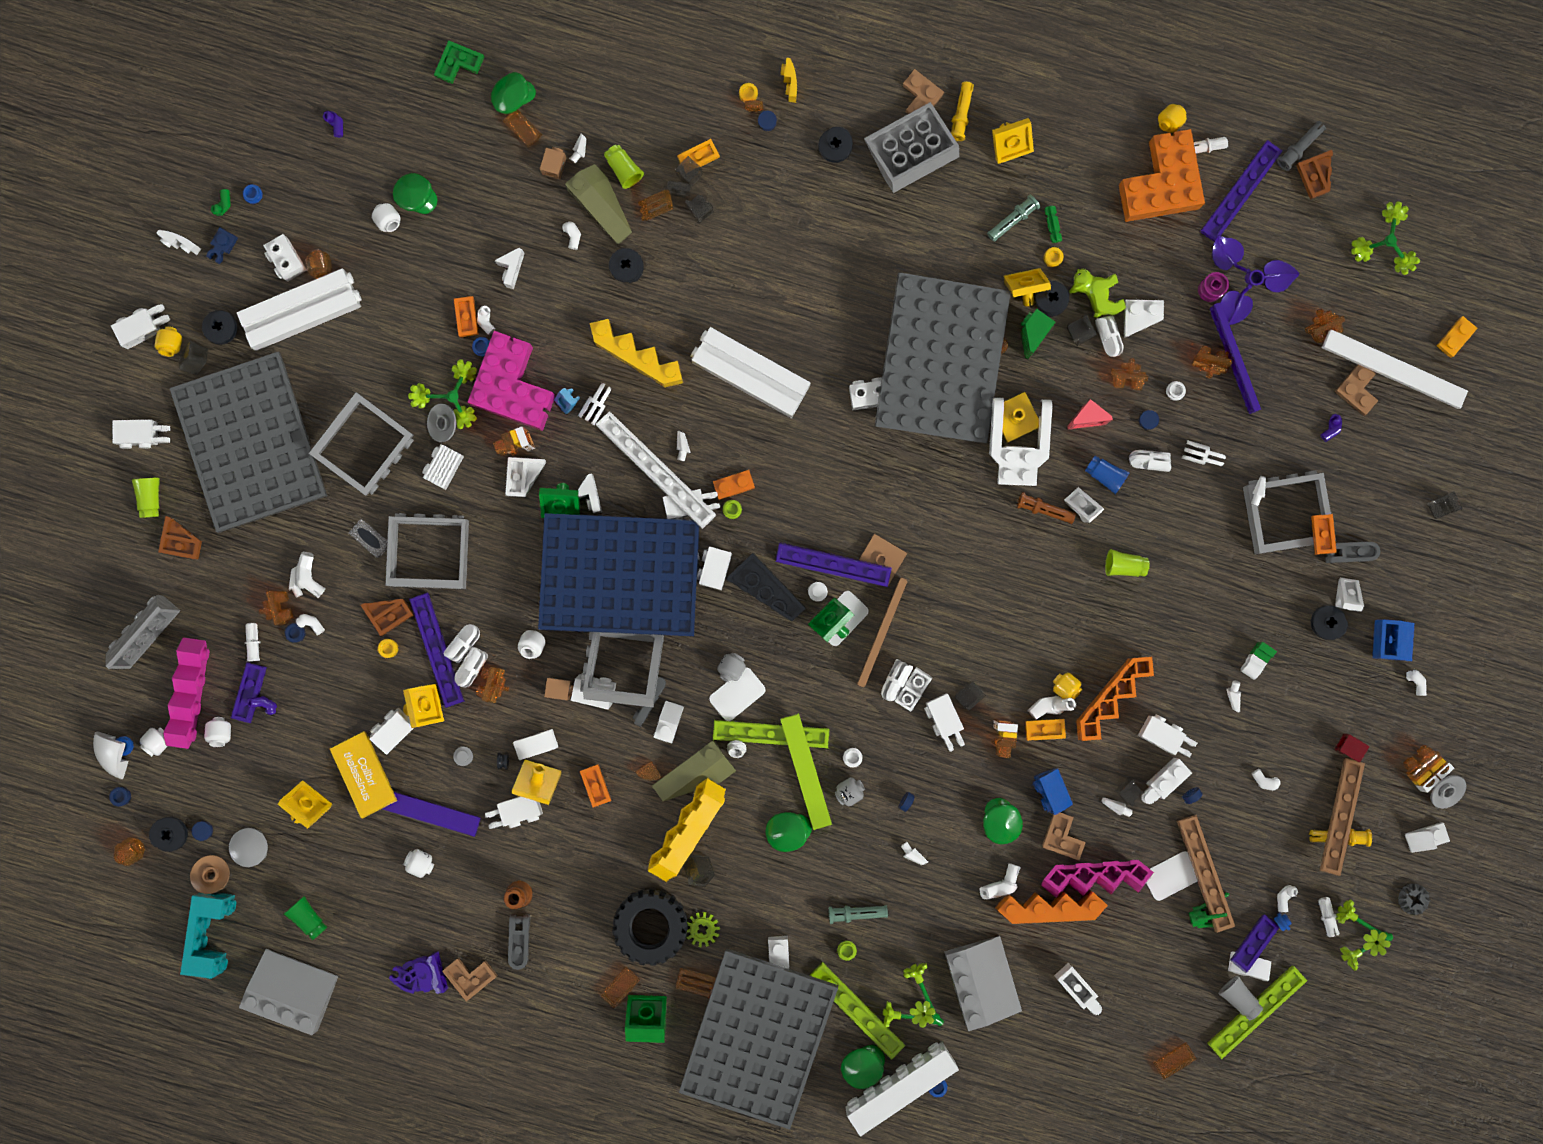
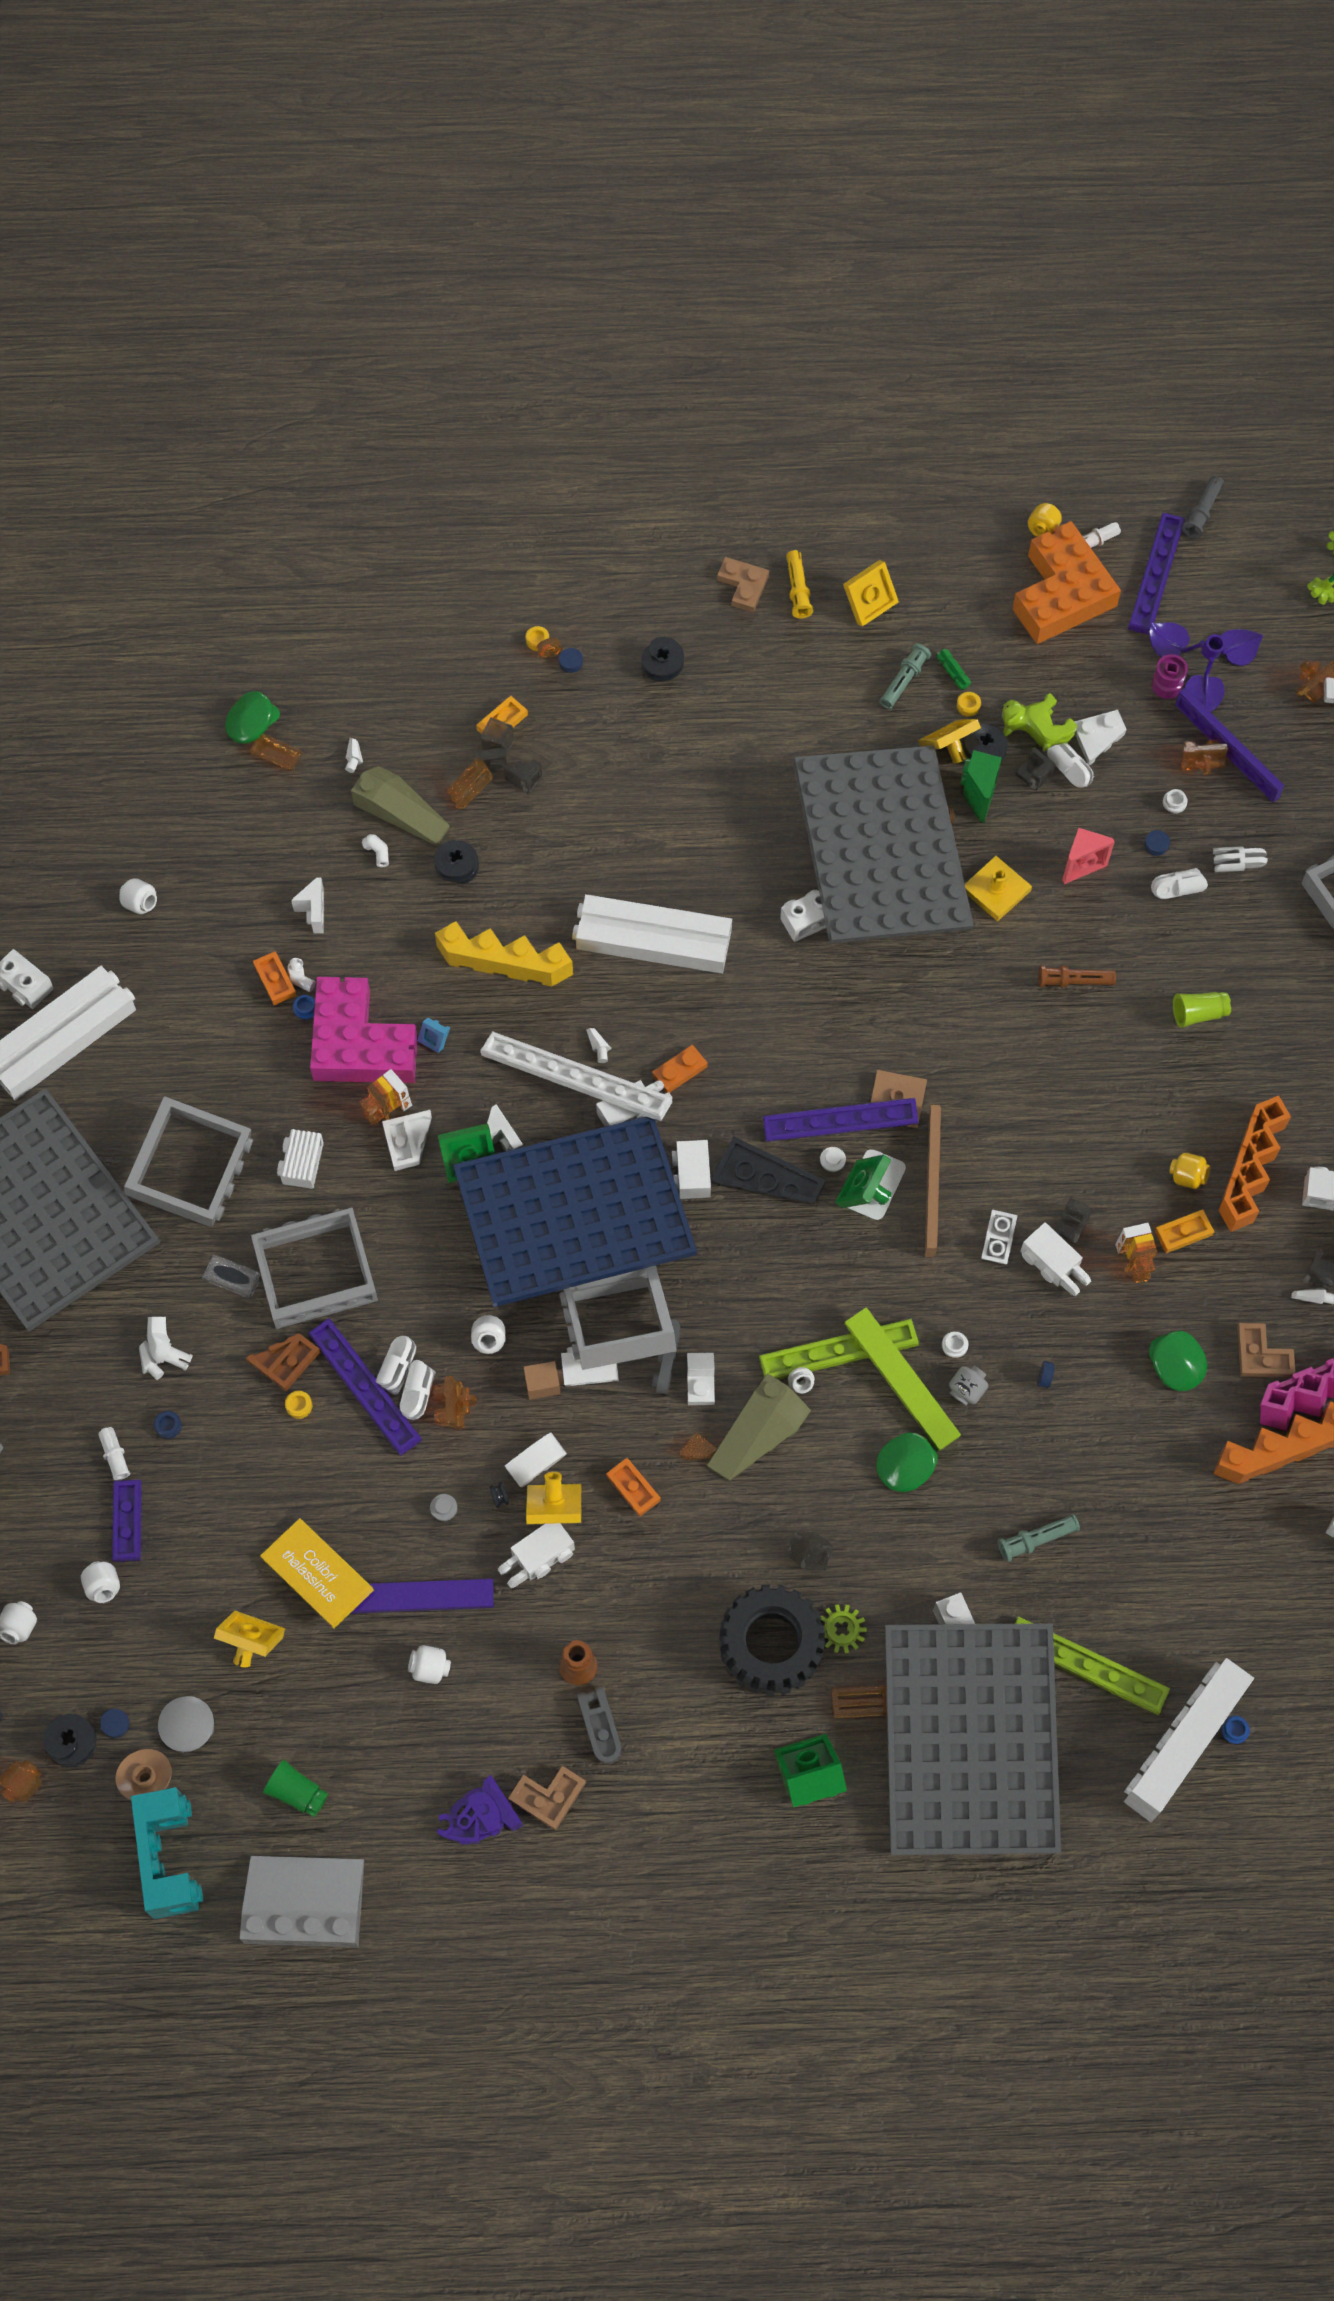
camera: 20 degrees left, 20 degrees down
dark pink brick [163,638,210,749] -> none
dark purple arm [248,697,277,715] -> none
clear orange hips [259,590,294,626] -> none
white arm [296,614,325,635] -> none
clear orange head [305,250,333,279] -> none
dark purple arm [323,111,343,138] -> none
white brick [370,707,413,755] -> none
green piece [393,173,437,214] -> none
yellow tile [403,684,444,728] -> none
lime plant [408,360,477,429] -> none
light grey dish [427,404,456,442] -> none
green plate [434,40,484,84] -> none
medium nougat brick [540,147,567,179] -> none
white arm [578,383,611,425] -> none
clear orange tile [600,967,640,1008] -> none
lime plant [604,145,644,189] -> none
yellow brick [647,778,726,881] -> none
white sticker [710,668,765,721] -> none
light grey head [717,653,746,682] -> none
lime plate [723,500,742,519] -> none
yellow slope [781,58,797,103] -> none
lime plate [837,941,857,961] -> none
green piece [841,1045,885,1089] -> none
light grey slope [864,102,959,193] -> none
white arm [881,659,913,701] -> none
lime plant [883,963,944,1028] -> none
white bar [901,842,928,865] -> none
light grey slope [944,935,1022,1031] -> none
white arm [980,863,1020,899] -> none
white plate [989,398,1052,486] -> none
white arm [1027,696,1076,720] -> none
blue slope [1033,768,1073,815] -> none
white slope [1064,487,1104,523] -> none
blue plant [1085,455,1130,495] -> none
clear orange hips [1111,358,1148,391] -> none
white bar [1251,476,1266,506] -> none
dark orange wing [1296,150,1333,200] -> none

